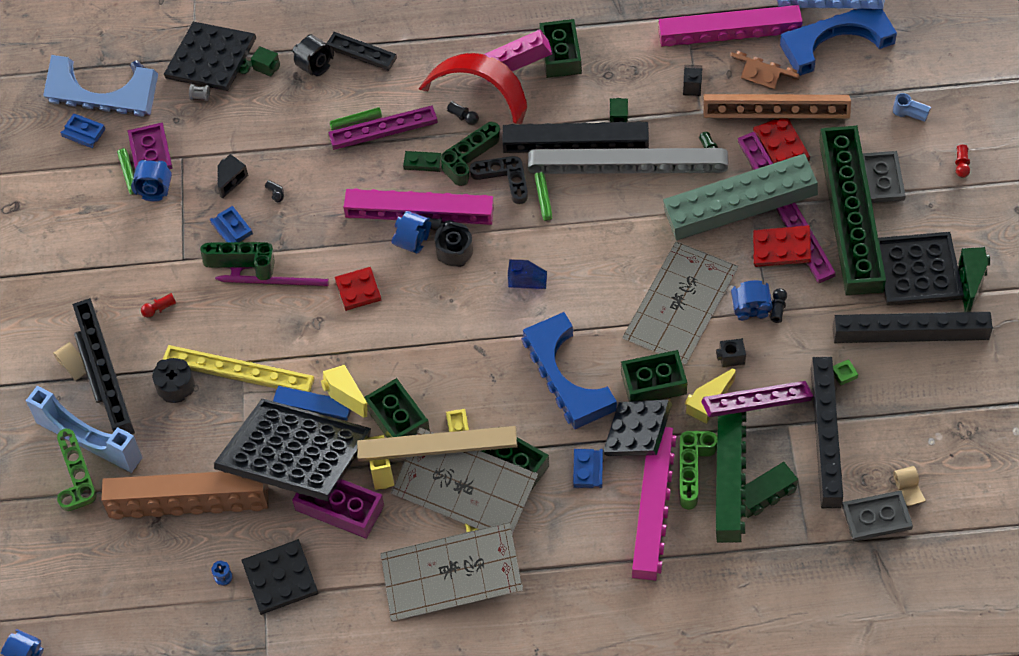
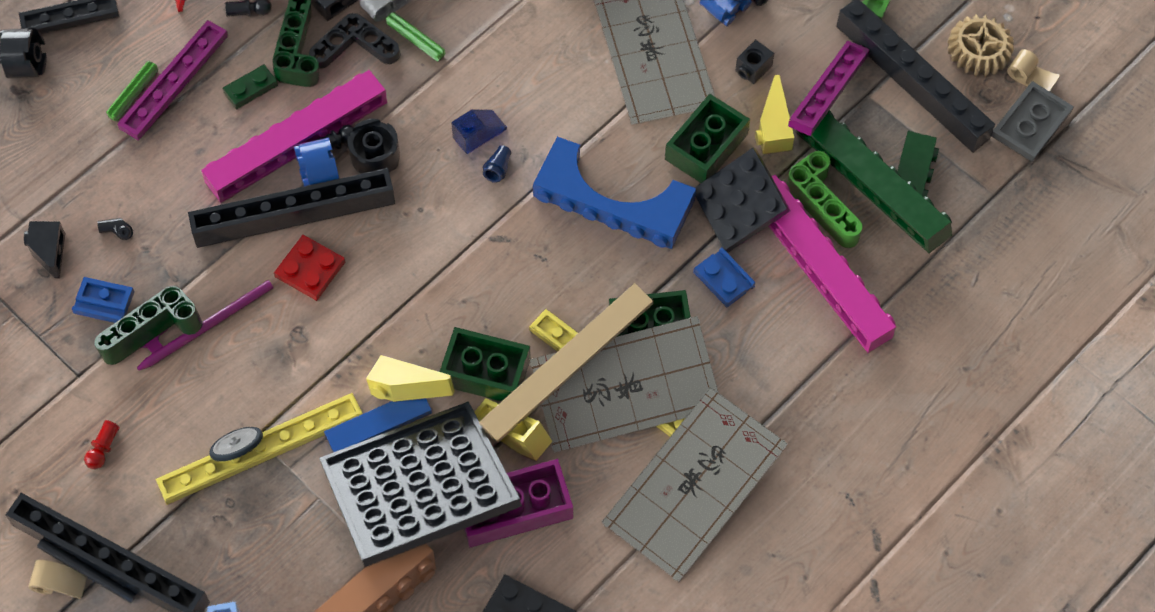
camera: 45 degrees left, 5 degrees up
black brick [152,358,195,403] -> none
none -> black brick [188,168,395,248]
none -> wheel [209,427,263,461]
none -> dark blue cone [483,145,512,183]
none -> tan gear [947,14,1014,77]

